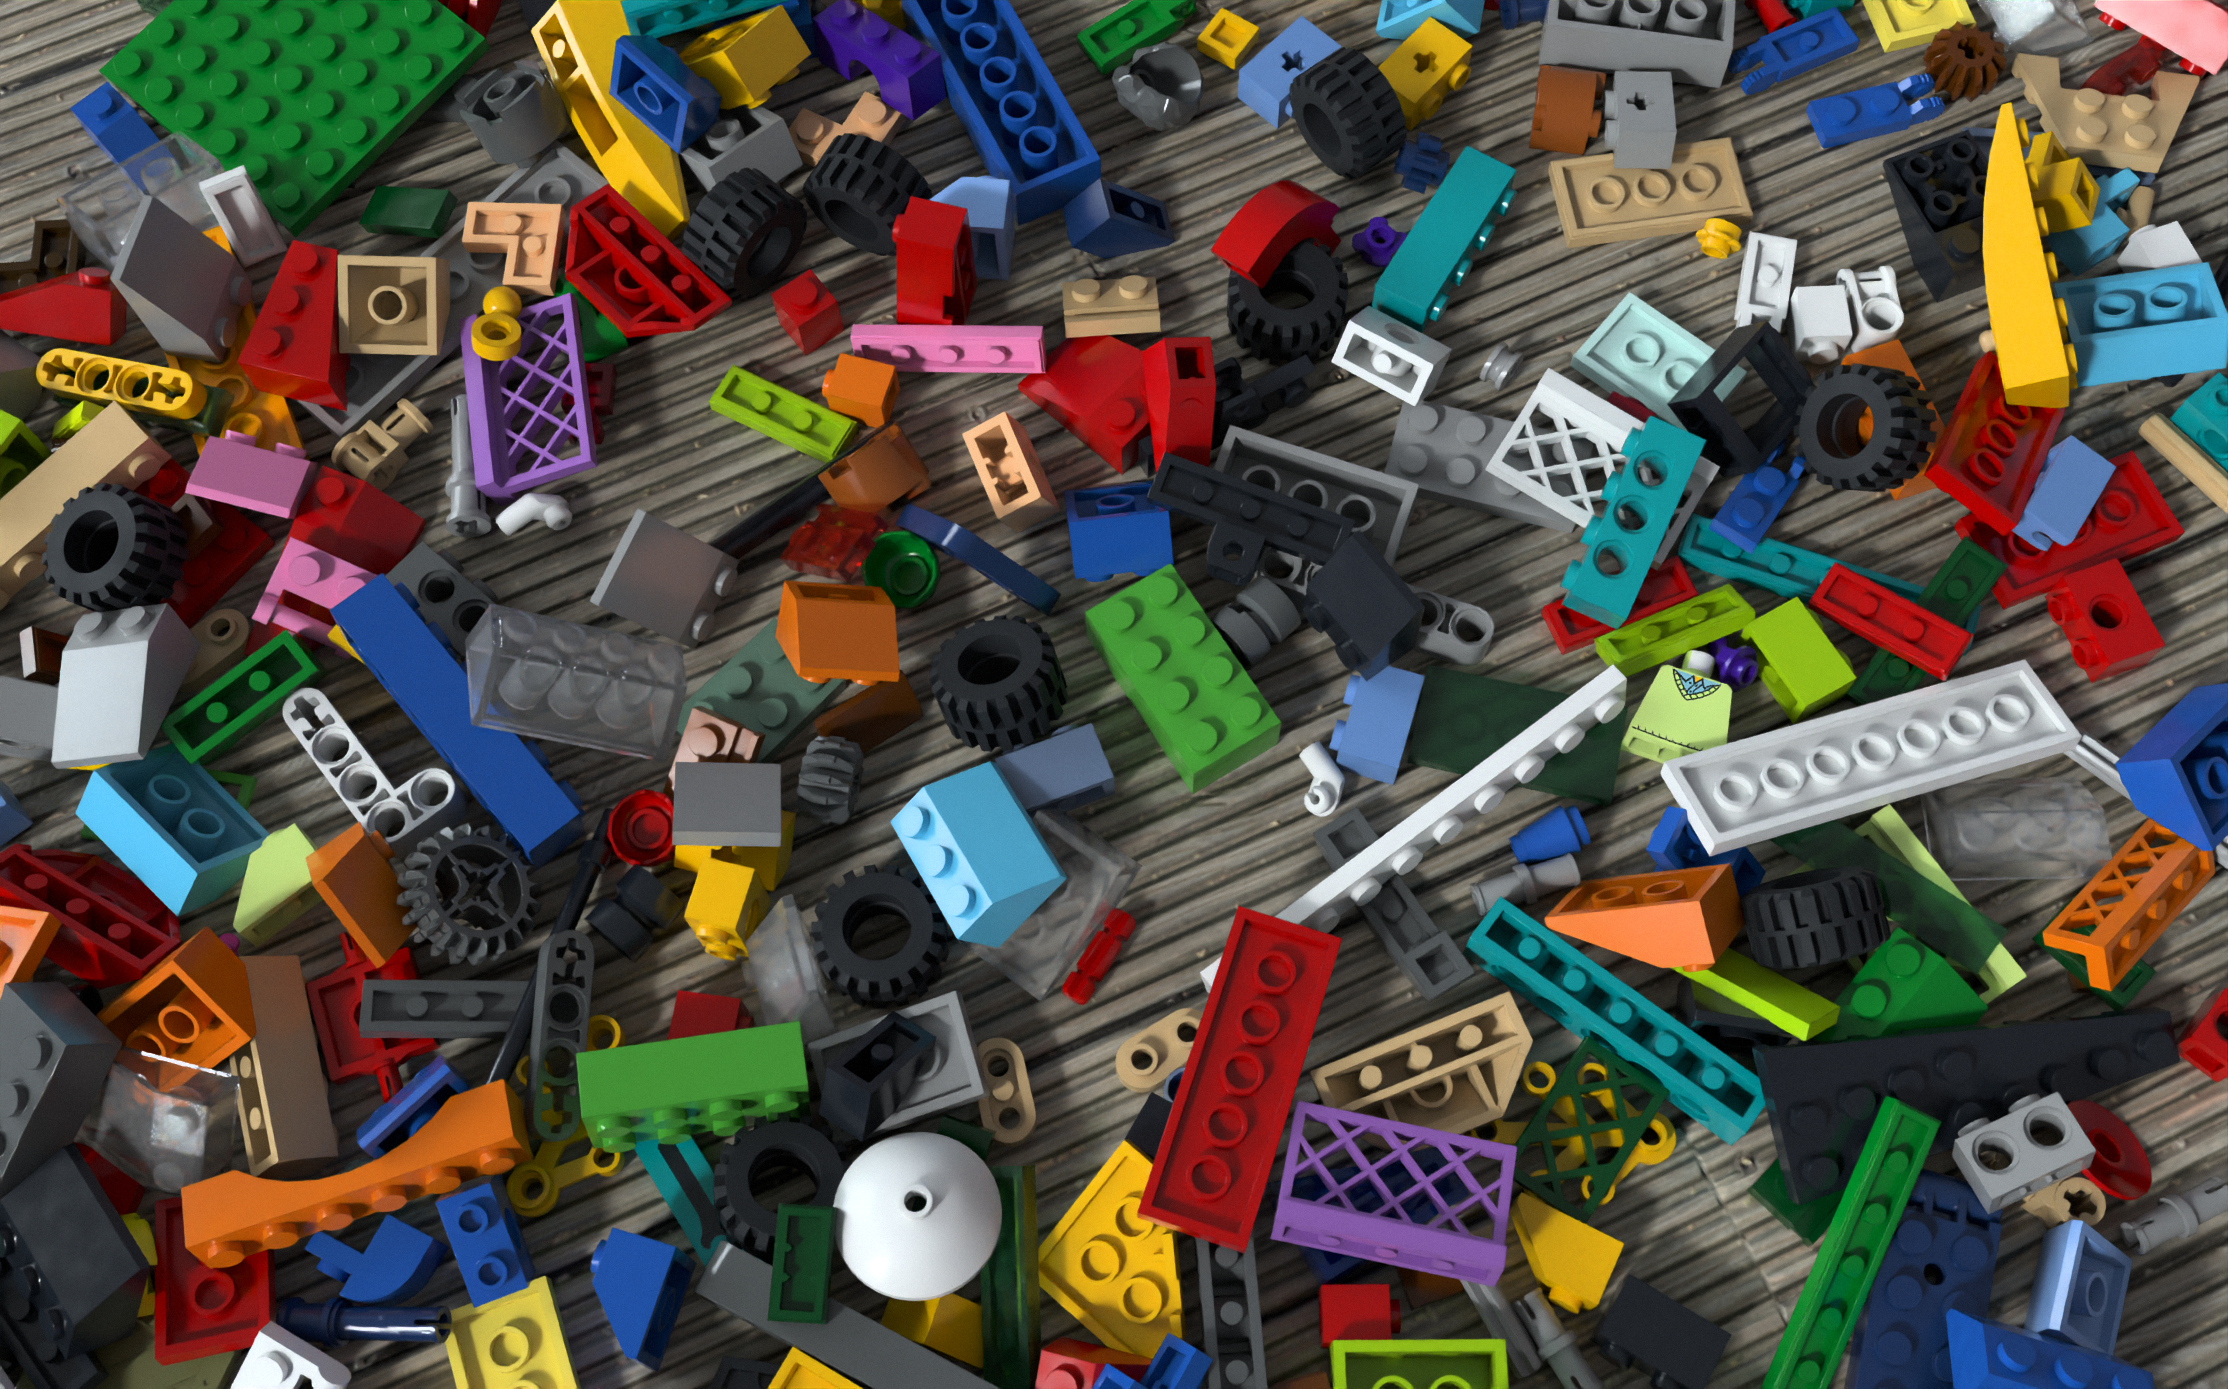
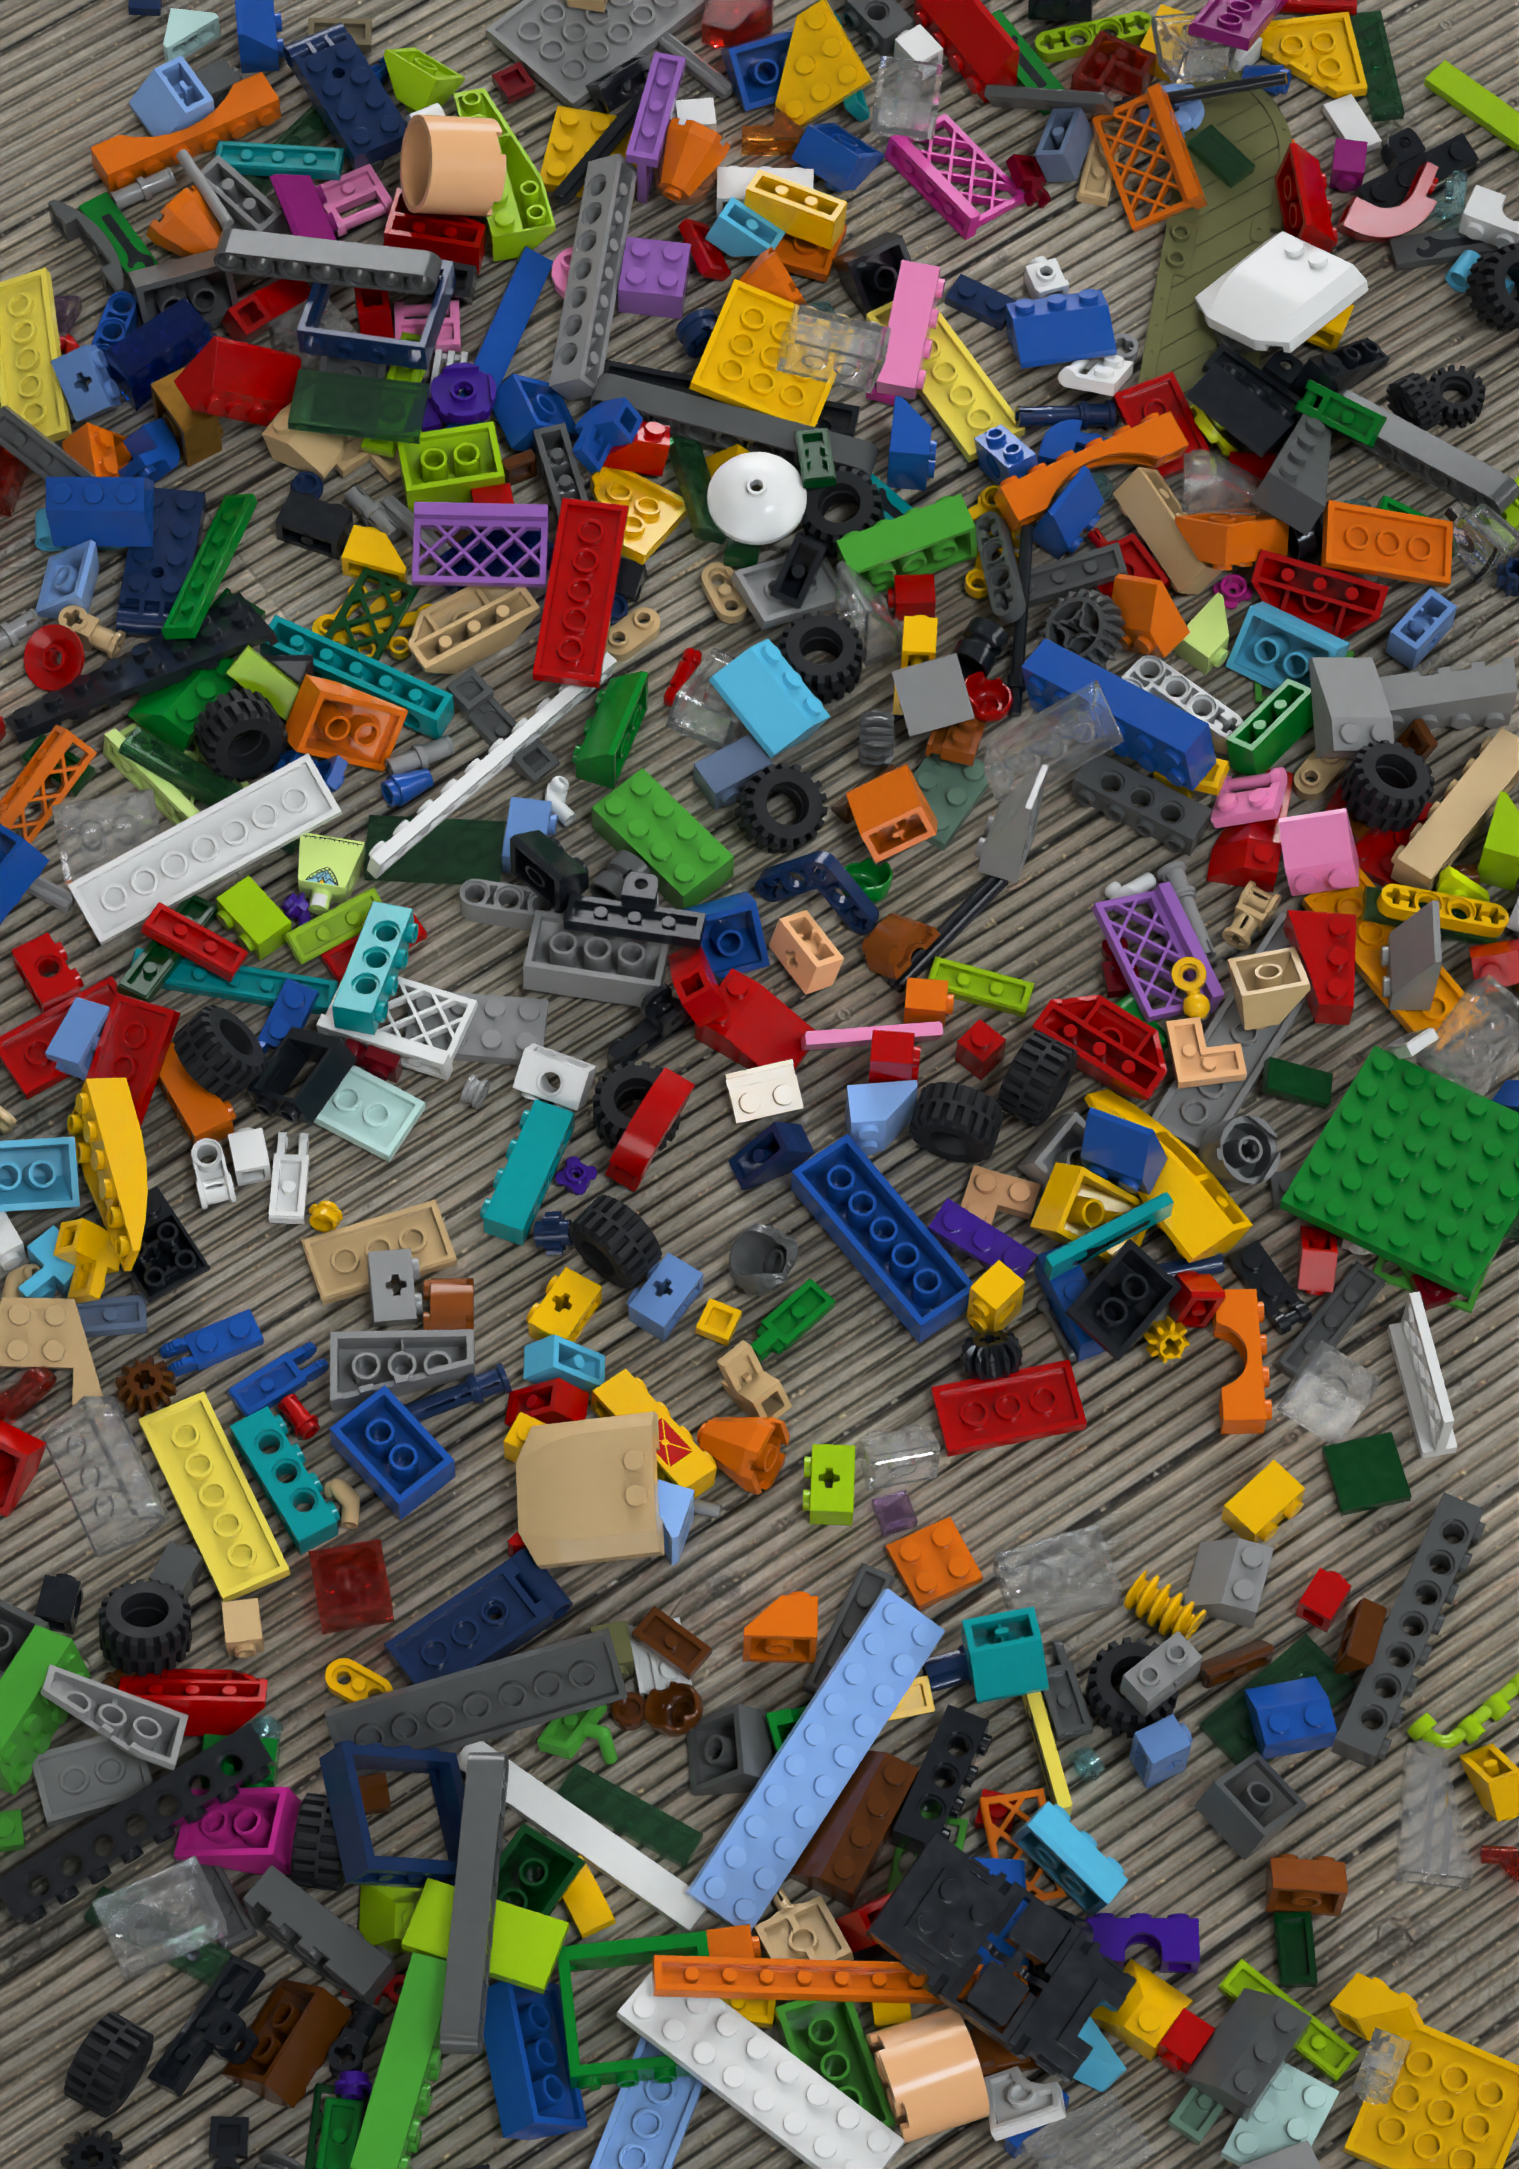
camera: 165 degrees right, 5 degrees down
clear red plate [779,503,889,582] -> none
light grey brick [1952,1091,2096,1215] -> none
none -> green slope [572,671,648,790]

